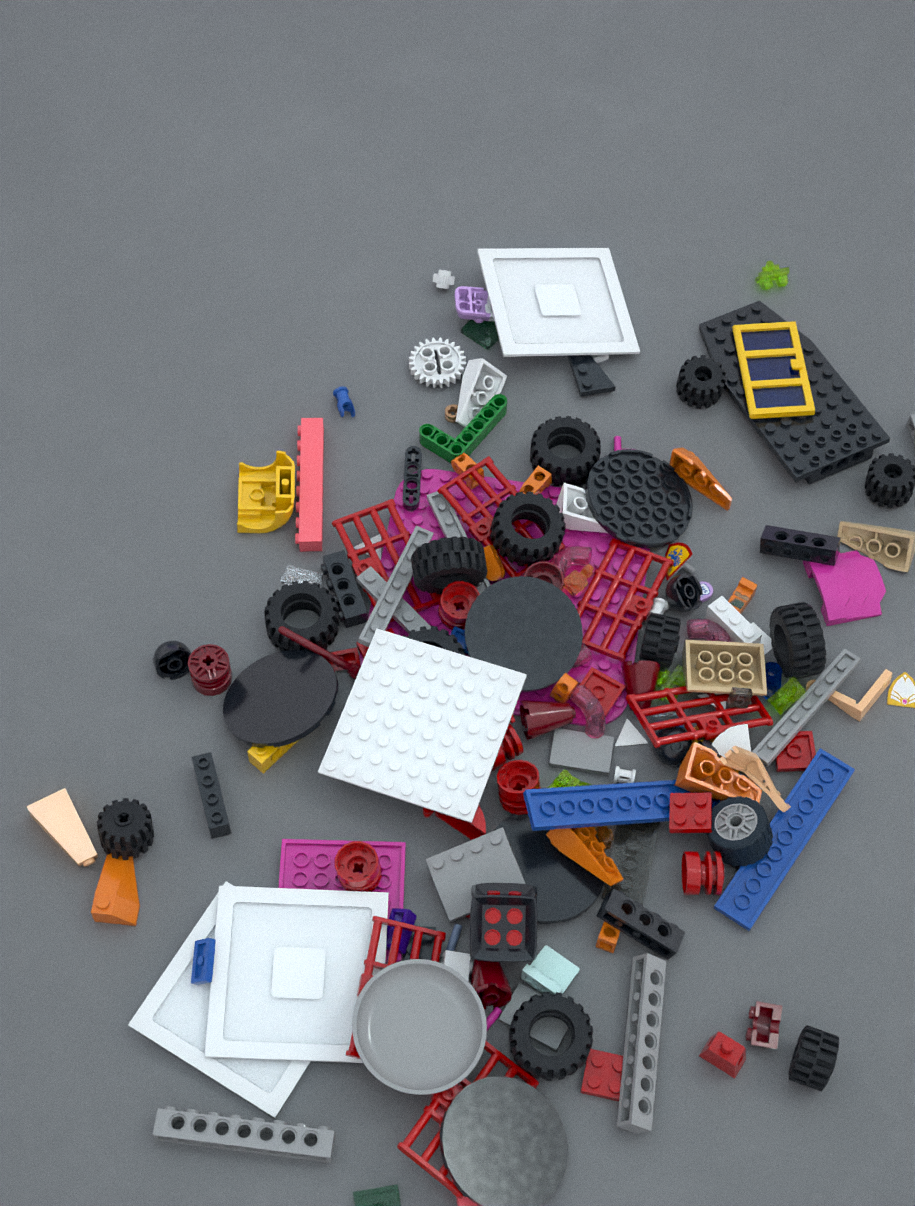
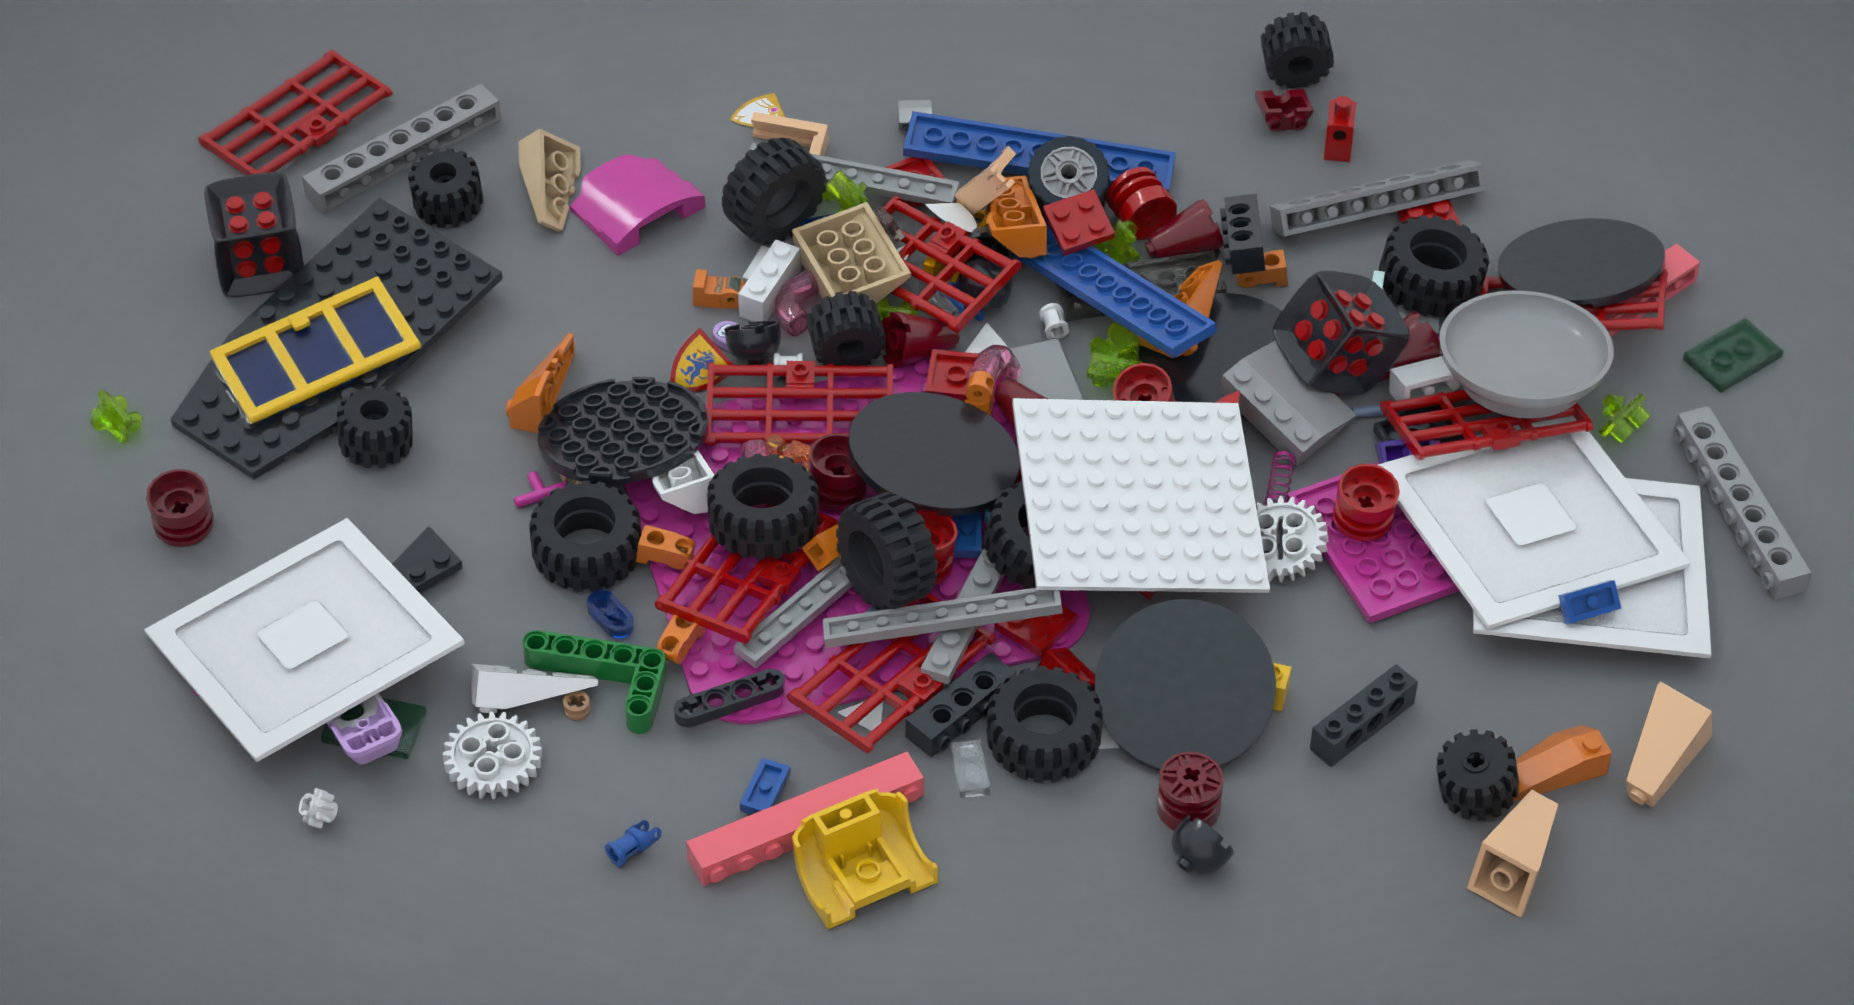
camera: 115 degrees left, 10 degrees down
dark red piece [278,626,361,680] -> none
black brick [760,525,841,566] -> none
none -> dark red wheel [146,469,214,547]
none -> black piece [204,172,304,297]
none -> clear blue plate [587,590,634,639]
none -> blue plate [740,758,791,815]
none -> light grey piece [898,100,932,130]
none -> clear neon green hips [1094,220,1141,266]
none -> dark red cone [1145,199,1224,261]
none -> white gear [1257,496,1329,583]
none -> dark pink piece [1264,451,1296,506]
none -> clear neon green hips [1599,393,1652,443]
none -> light nougat slope [1626,681,1712,808]

